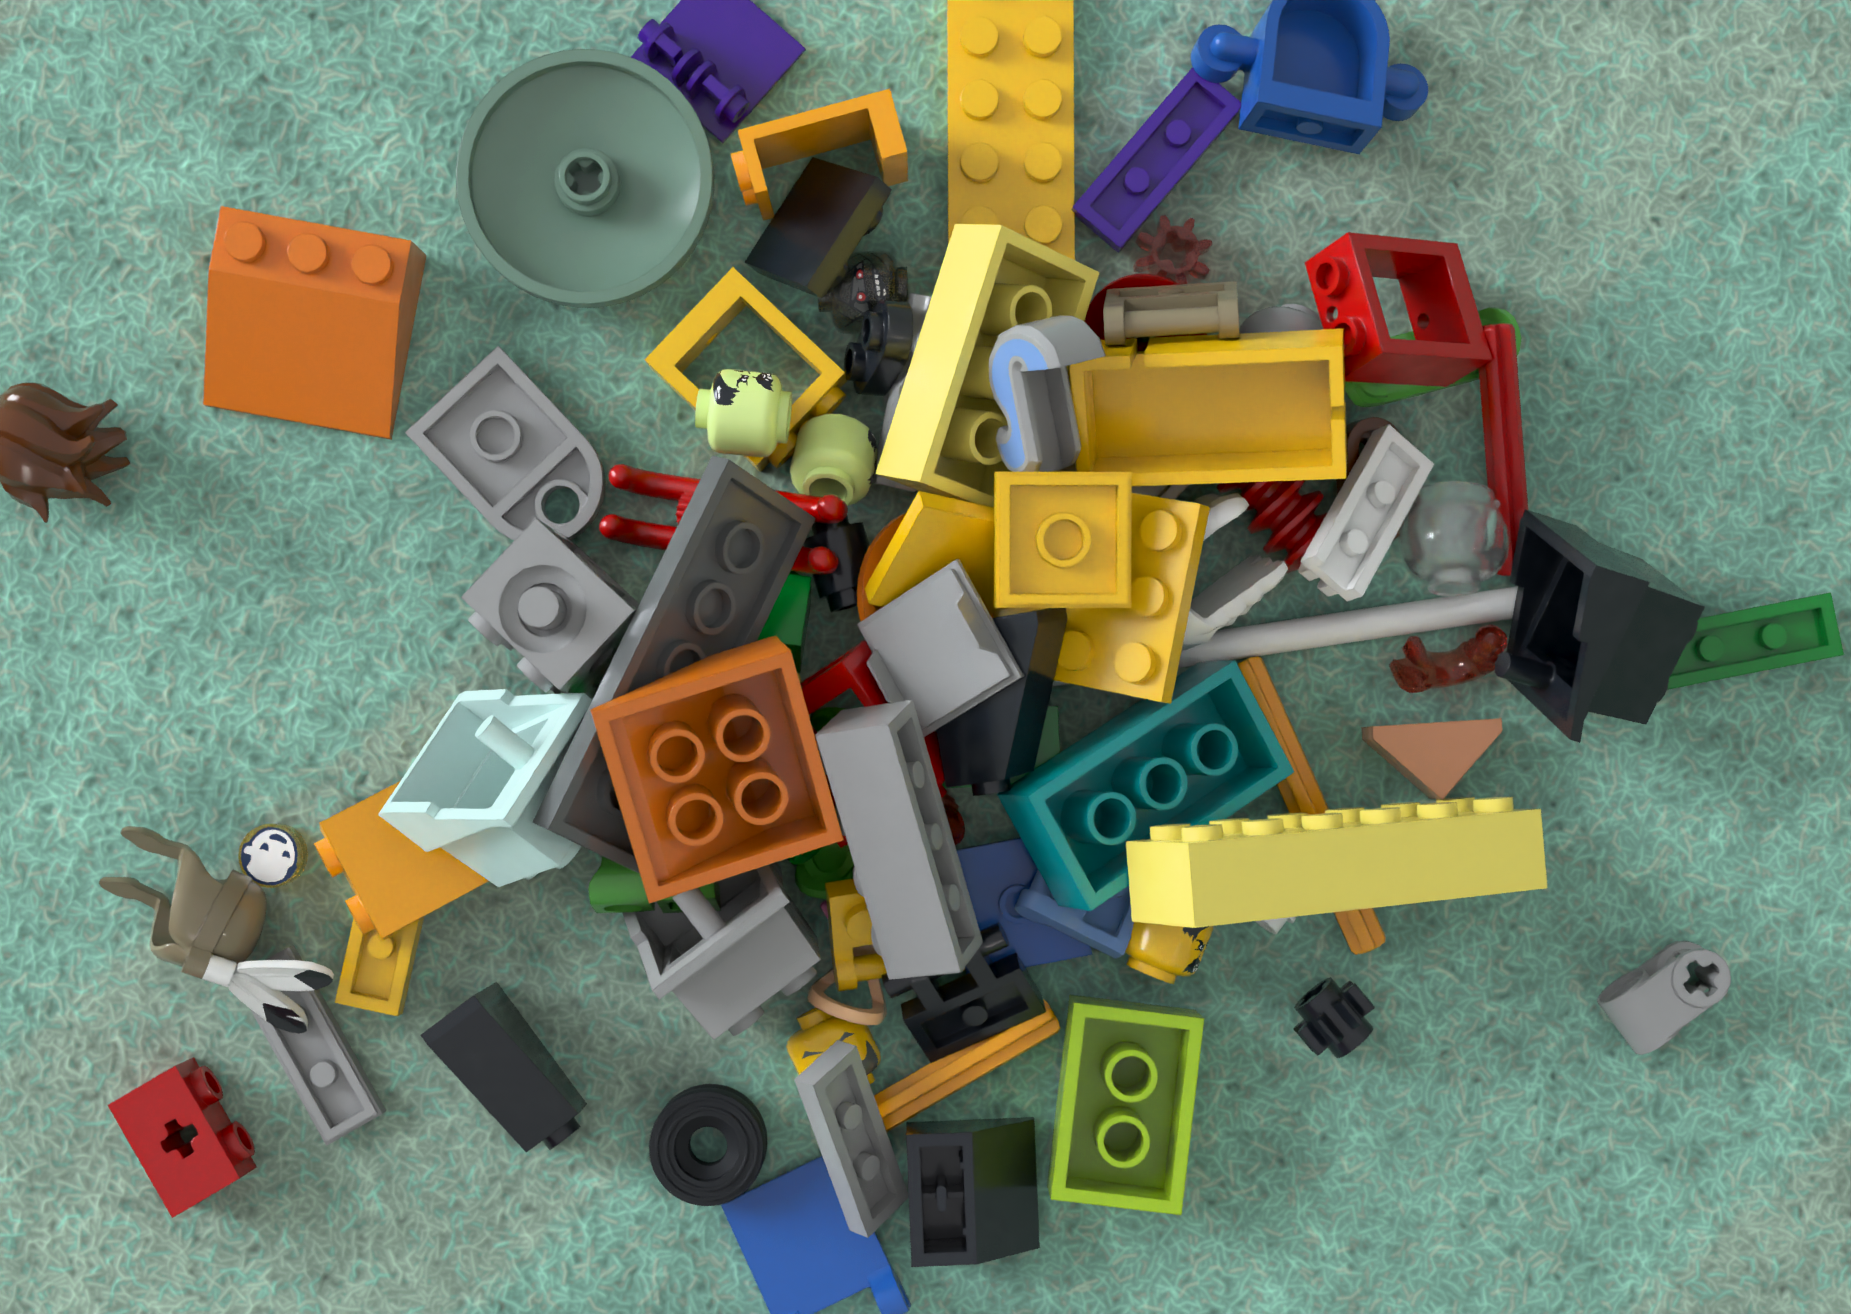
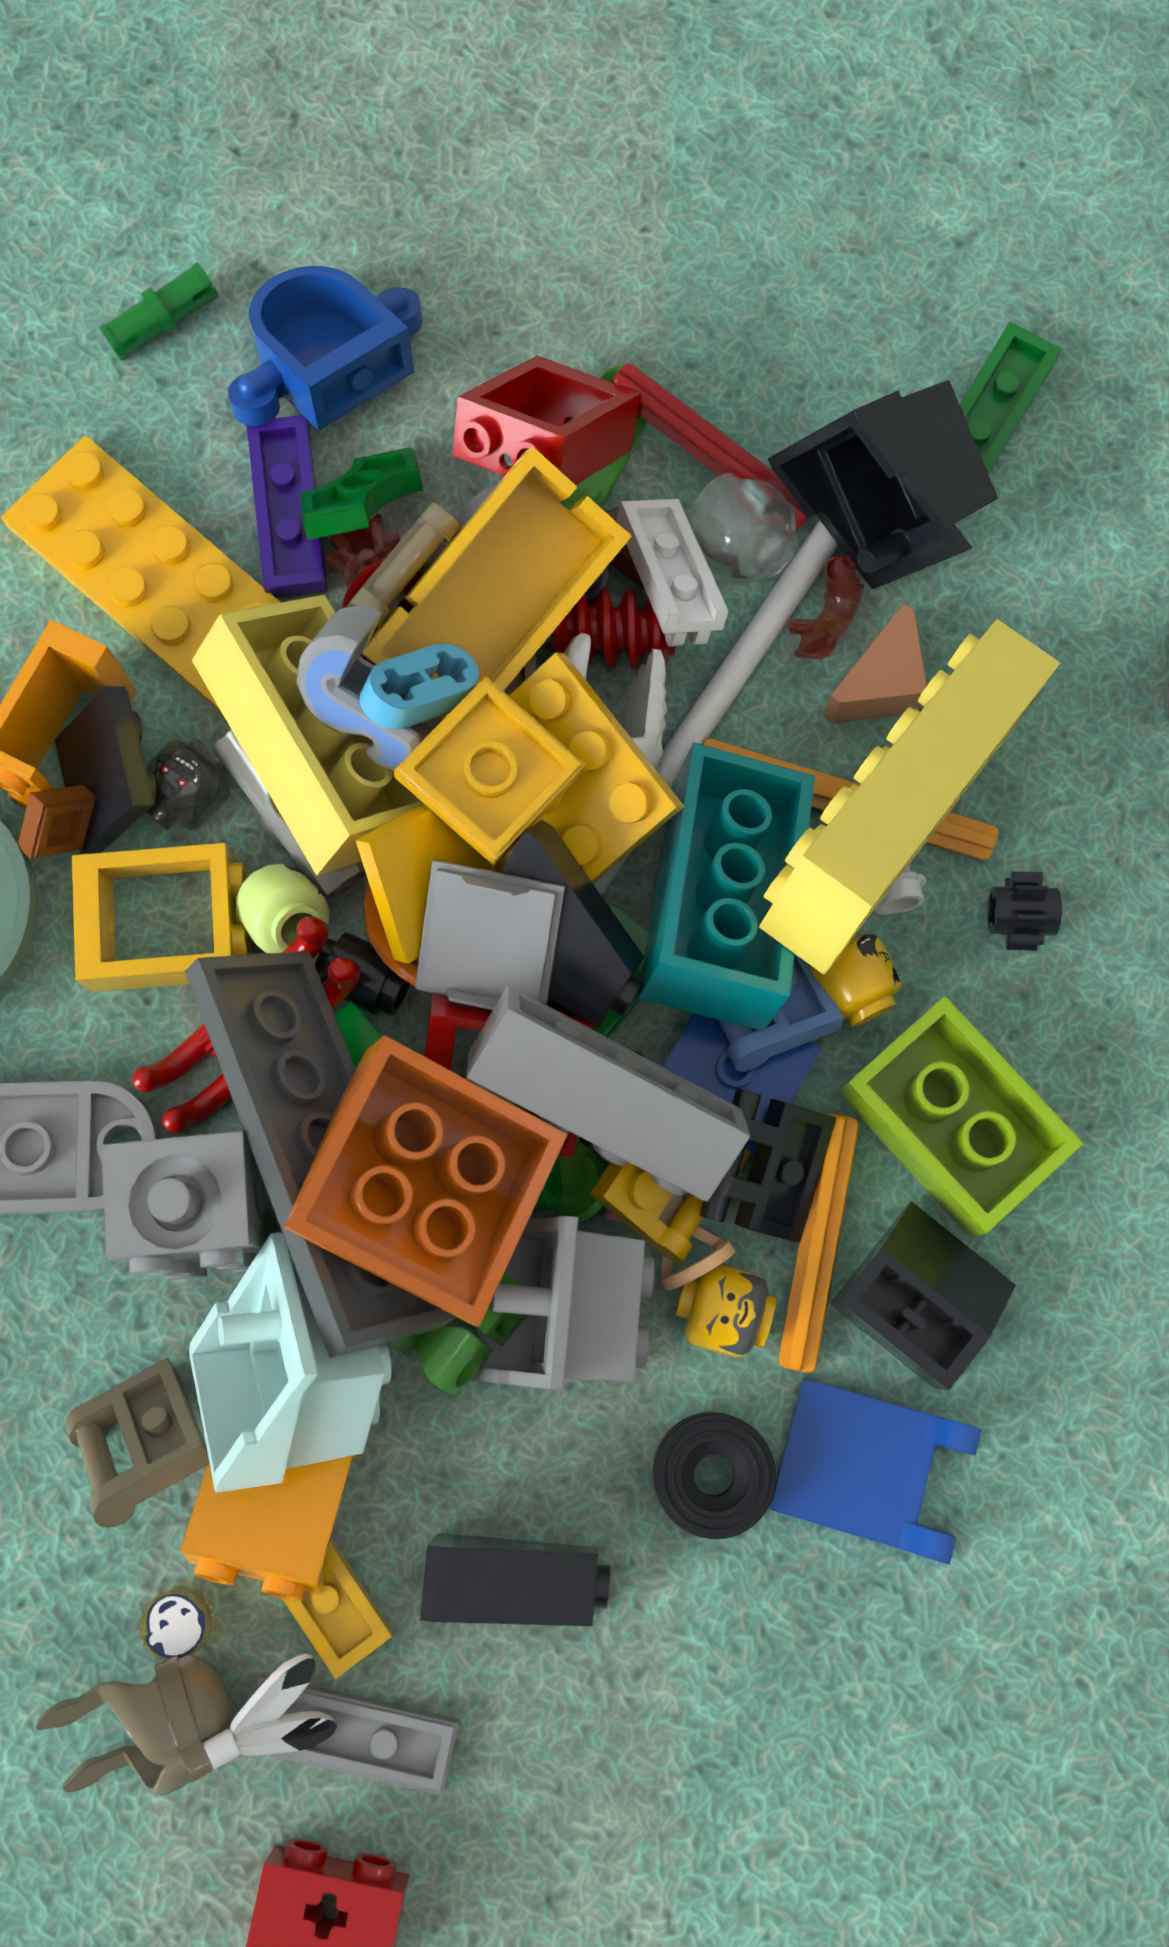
camera: 45 degrees left, 10 degrees down
yellowish green head [695,369,792,457] -> none
light grey plate [794,1040,909,1238] -> none
black plate [844,299,913,396] -> none
none -> dark orange tile [18,785,96,859]
none -> dark tan plate [65,1358,210,1528]
none -> green tile [300,447,423,540]
none -> medium azure beam [360,643,479,730]

